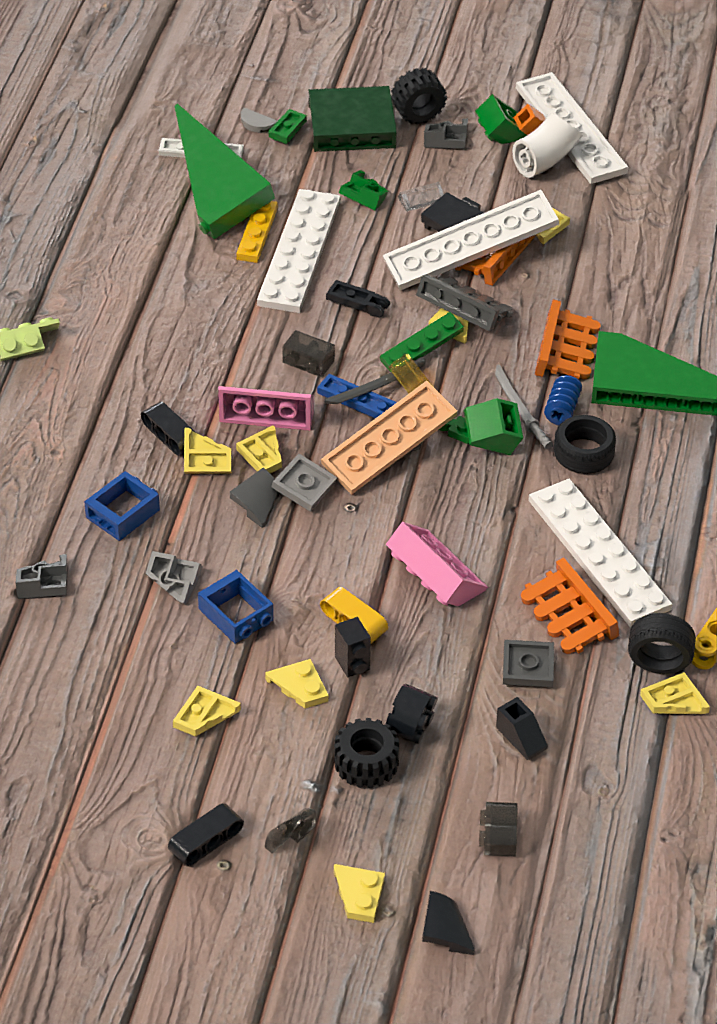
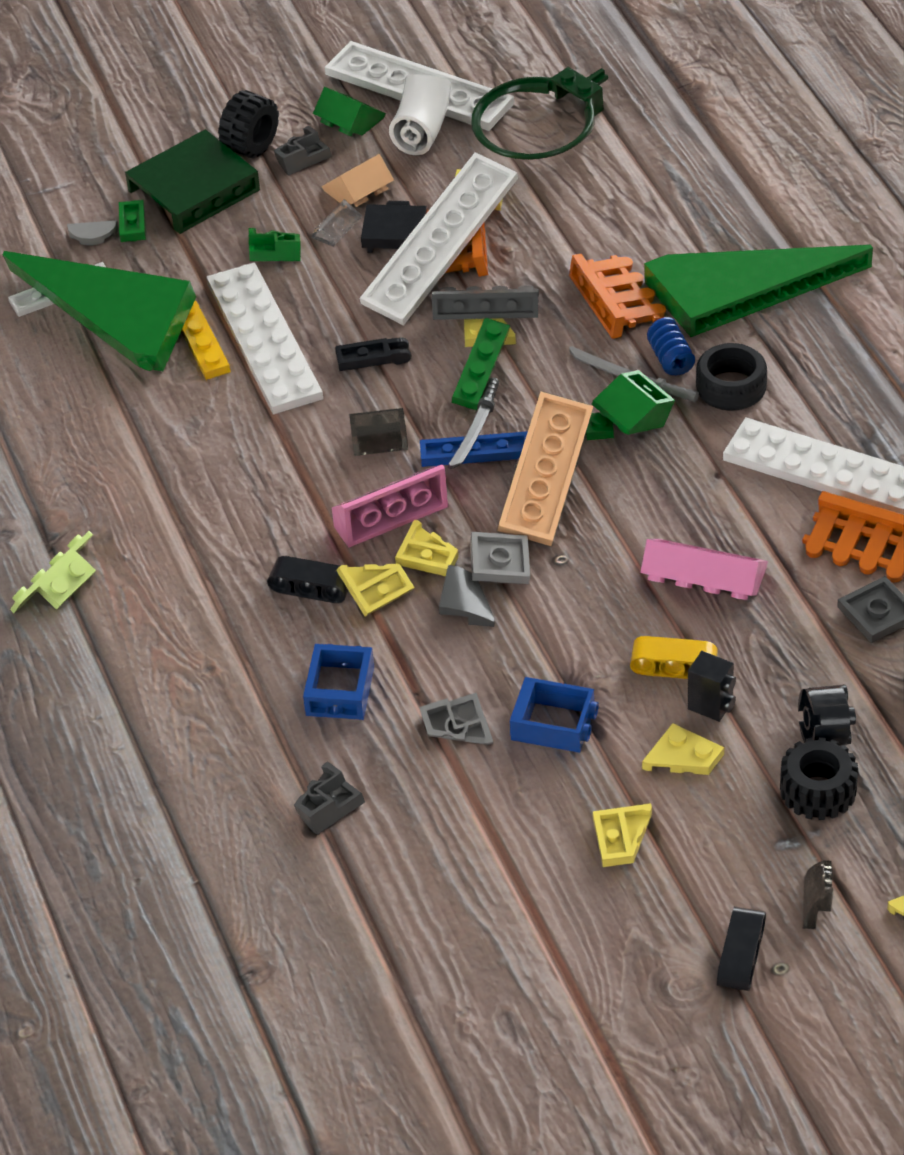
camera: 30 degrees left, 0 degrees up
clear yellow tile [388,353,434,394] -> none
orange brick [513,104,546,135] -> none
none -> light nougat slope [322,154,394,207]
none -> dark green brick [471,67,608,160]

